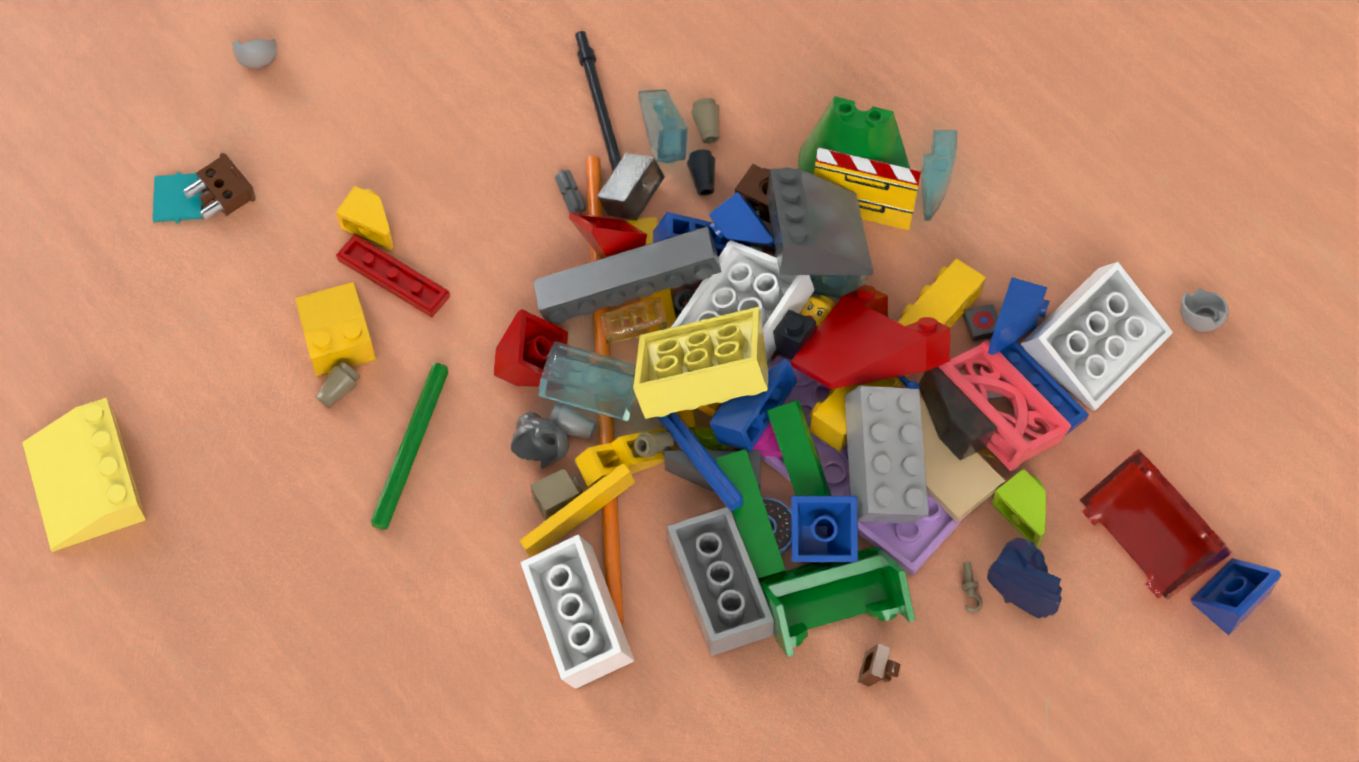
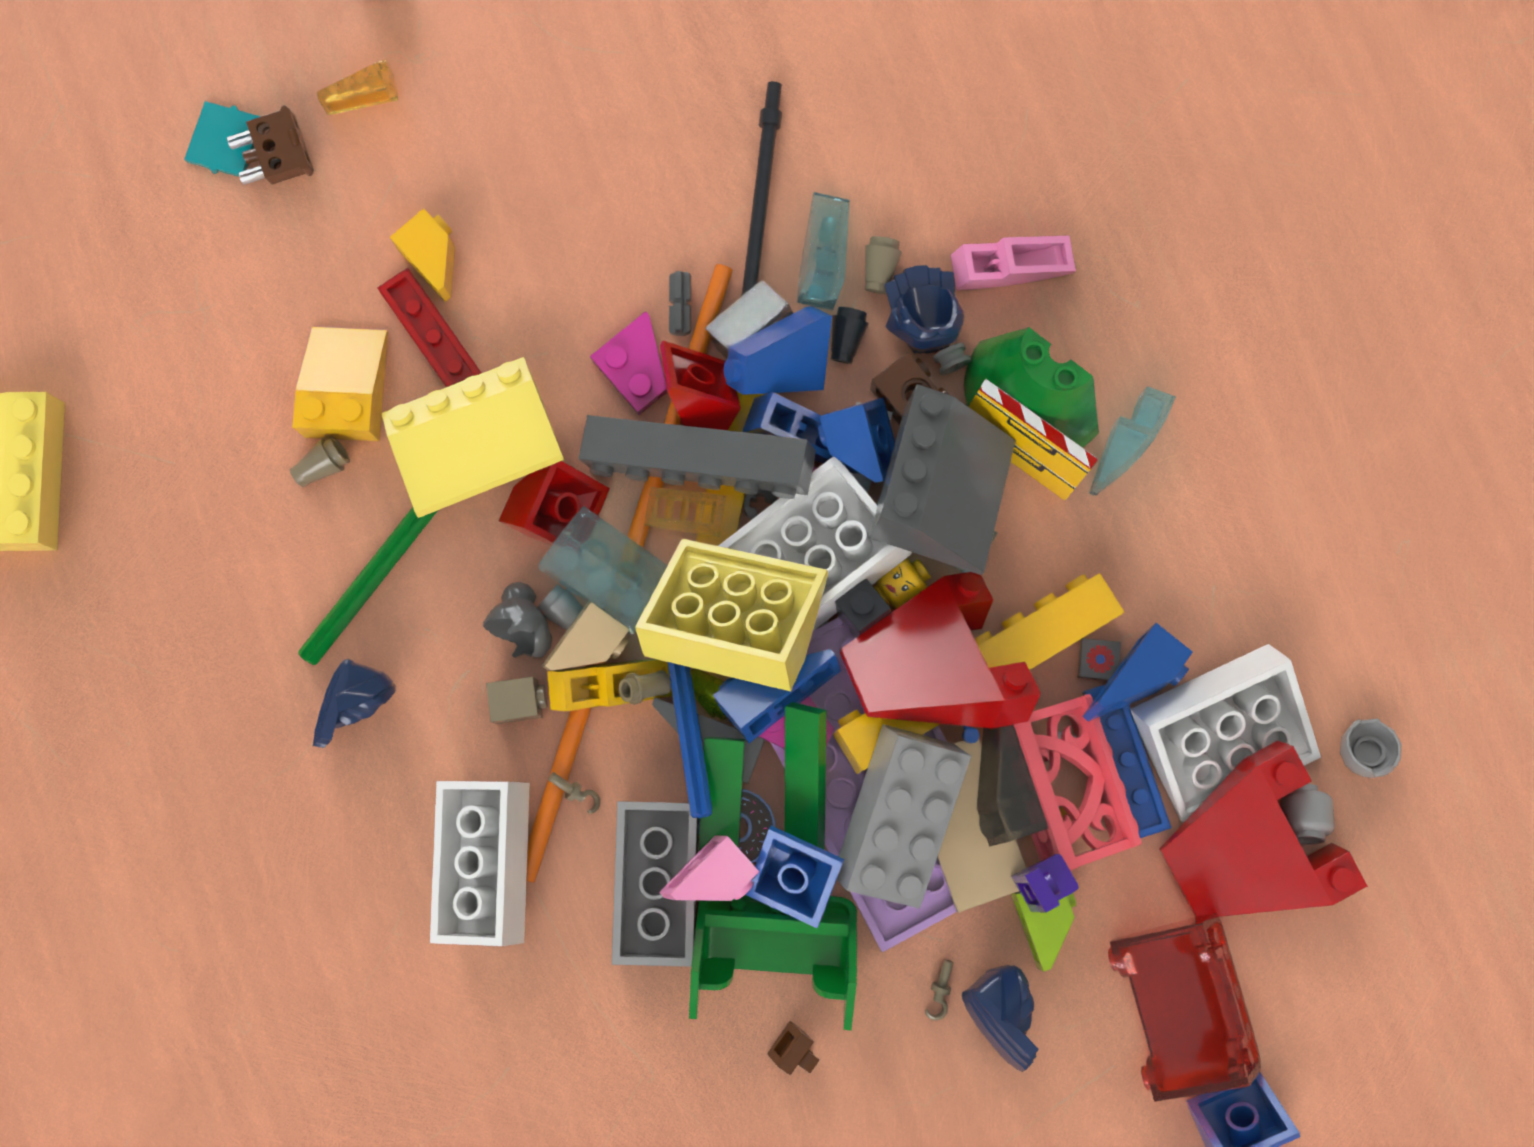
camera: 20 degrees right, 20 degrees up
yellow tile [519,464,635,557] -> none
none -> dark blue hair [312,658,396,748]
none -> clear yellow slope [317,59,399,115]
none -> light yellow slope [381,357,564,518]
none -> tan slope [542,602,630,671]
none -> dark tan hand [548,772,600,814]
none -> dark pink wing [590,311,668,415]
none -> bright pink slope [659,836,759,901]
none -> blue slope [724,306,832,395]
none -> dark blue hair [885,265,965,354]
none -> light grey bush [933,343,972,375]
none -> bright pink slope [951,236,1076,290]
none -> dark purple slope [1011,854,1079,913]
none -> red wedge [1159,740,1368,919]
none -> light grey head [1280,784,1335,845]

